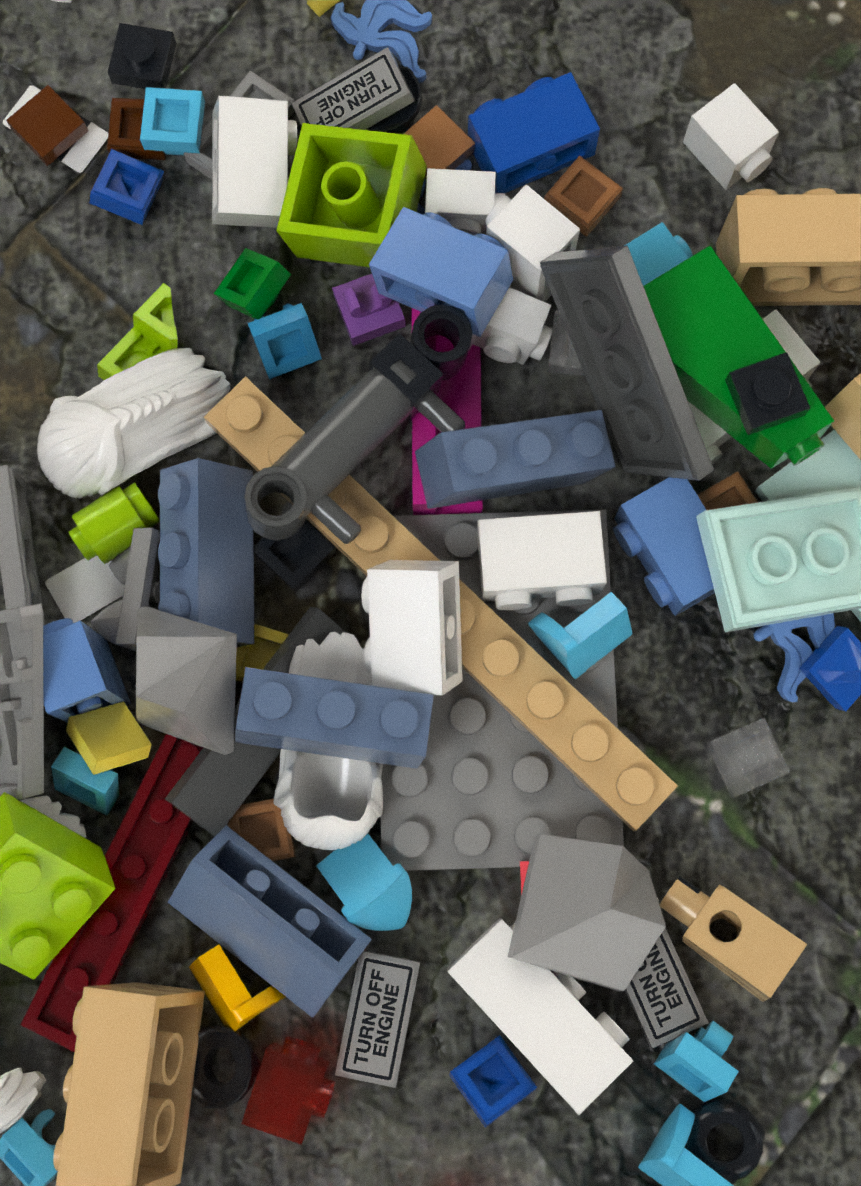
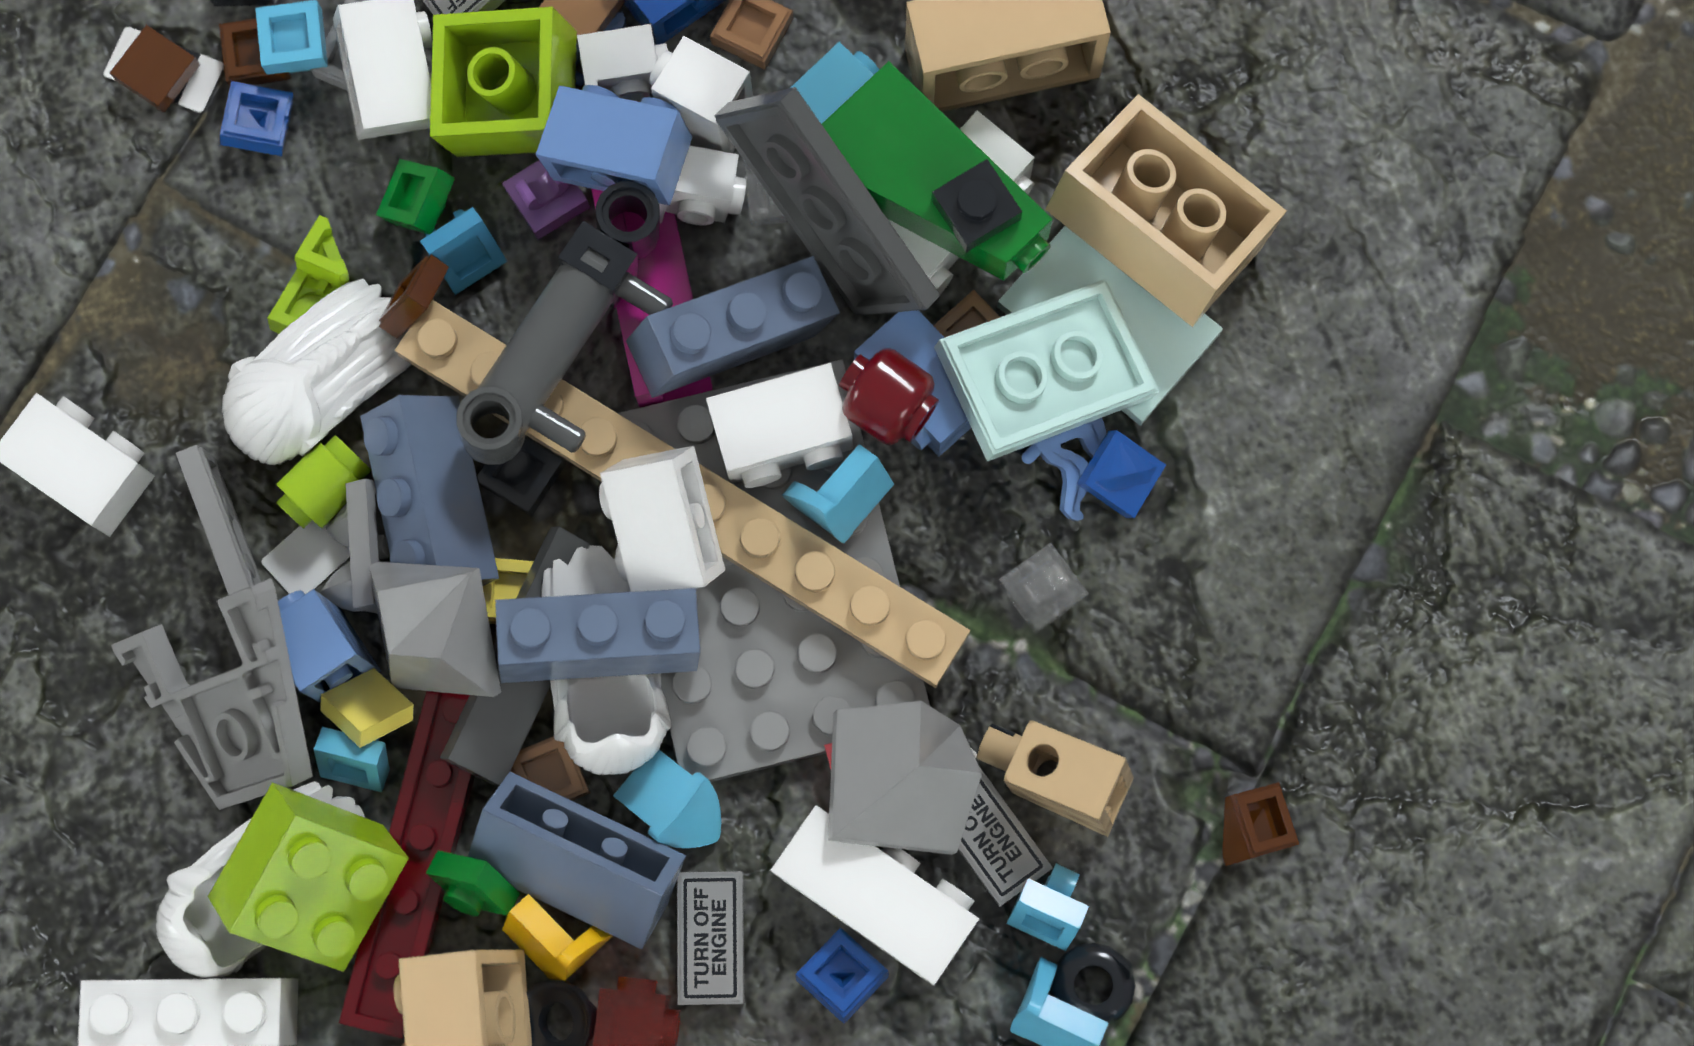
camera: 10 degrees left, 0 degrees up
none -> reddish brown tile [379,254,449,339]
none -> green plate [426,850,520,916]
none -> dark red head [839,348,939,445]

